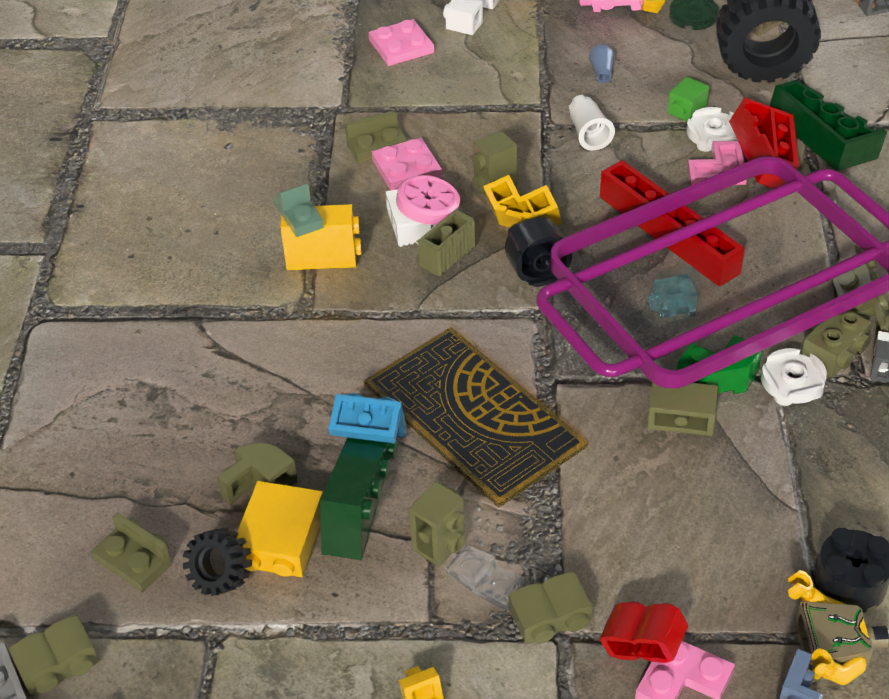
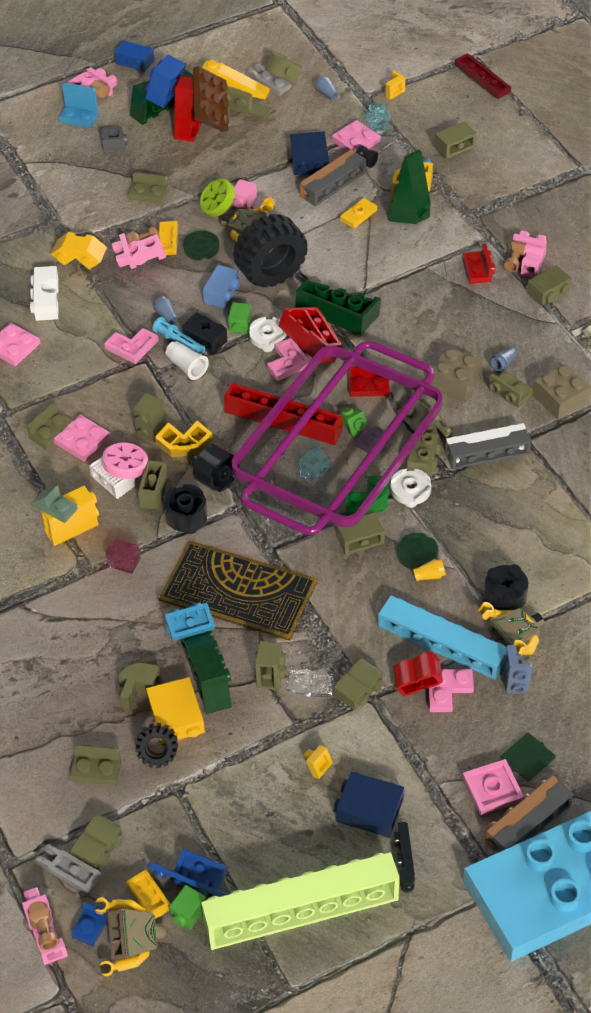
camera: 30 degrees left, 5 degrees up
none -> bright pink plate [104,328,159,364]
none -> clear pink brick [106,539,141,574]
none -> medium azure pin [152,317,205,355]
none -> black brick [164,484,207,534]
none -> black brick [182,312,228,355]
none -> medium blue brick [203,265,241,308]
none -> bright green bracket [339,407,369,437]
none -> red bracket [350,366,390,397]
none -> clear purple bracket [354,425,384,453]
none -> medium azure brick [378,596,507,680]
none -> clear green tile [397,533,439,570]
none -> yellow cone [413,558,446,581]

